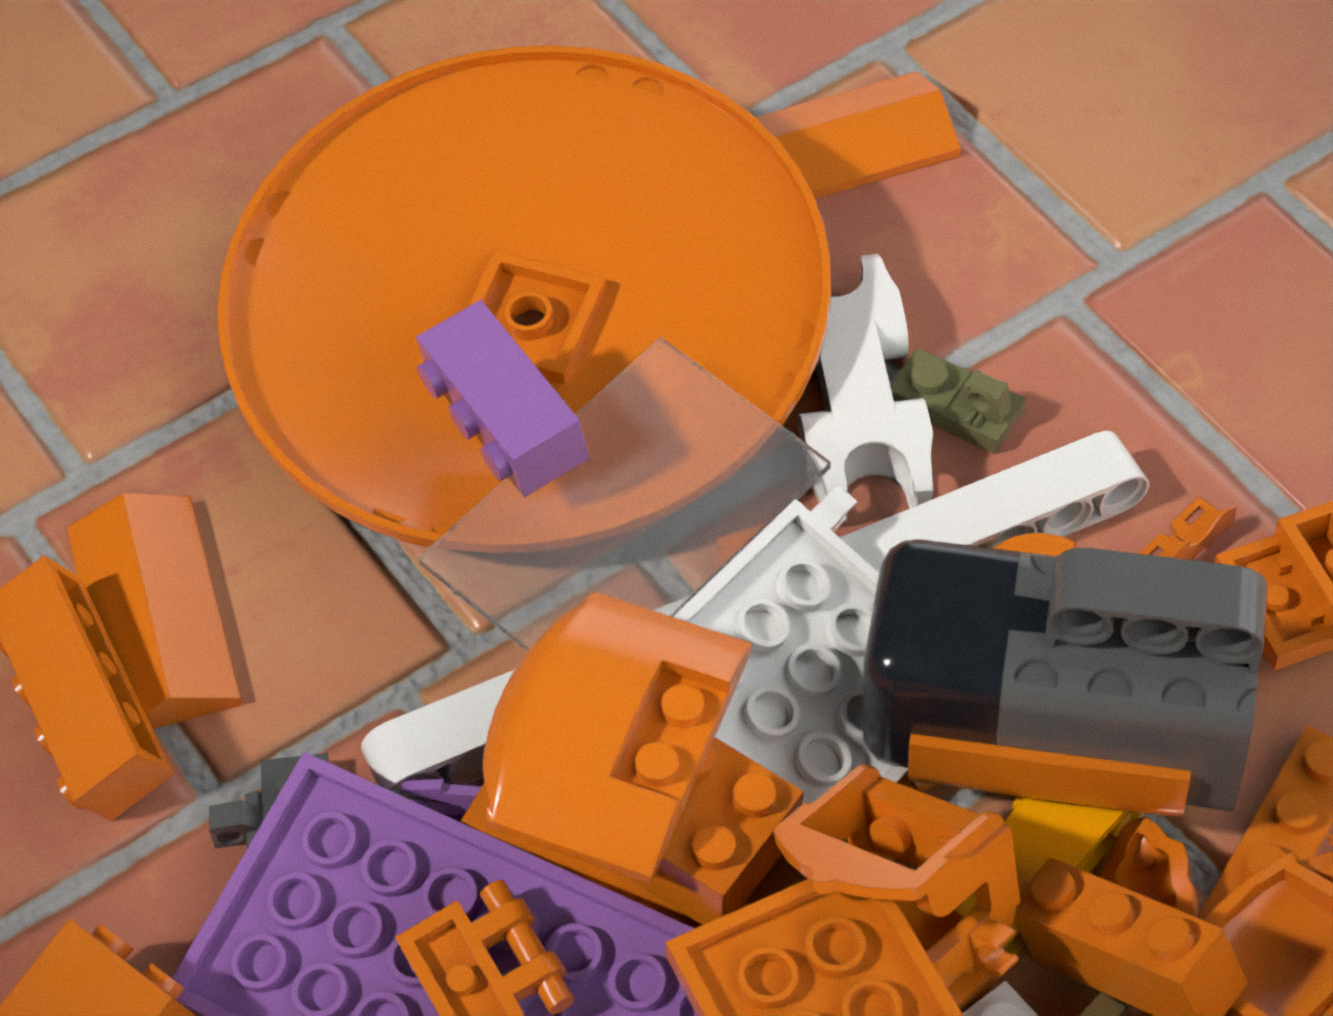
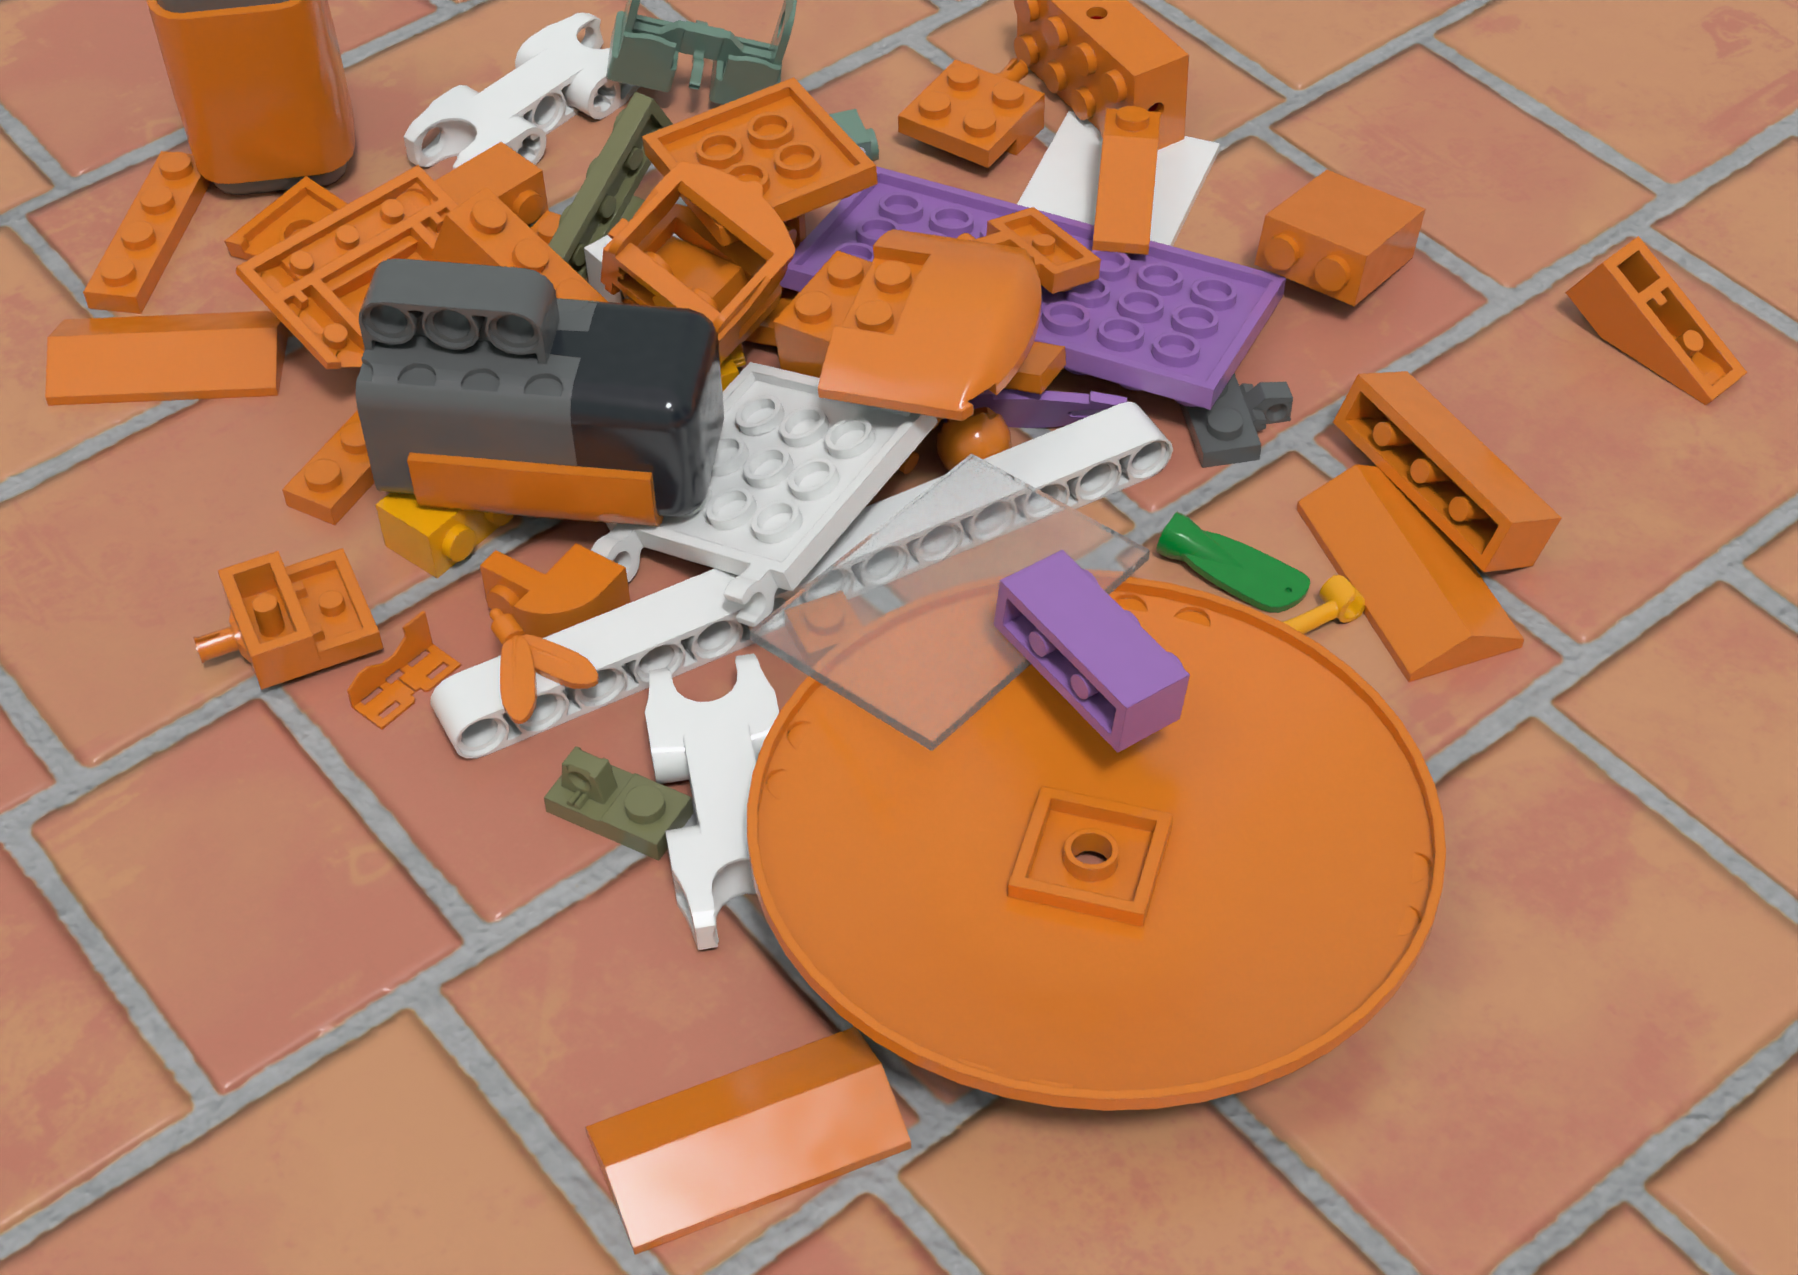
camera: 175 degrees right, 5 degrees down
none -> orange piece [489,608,599,724]
none -> green piece [1156,511,1310,613]
none -> light orange piece [1282,575,1365,634]

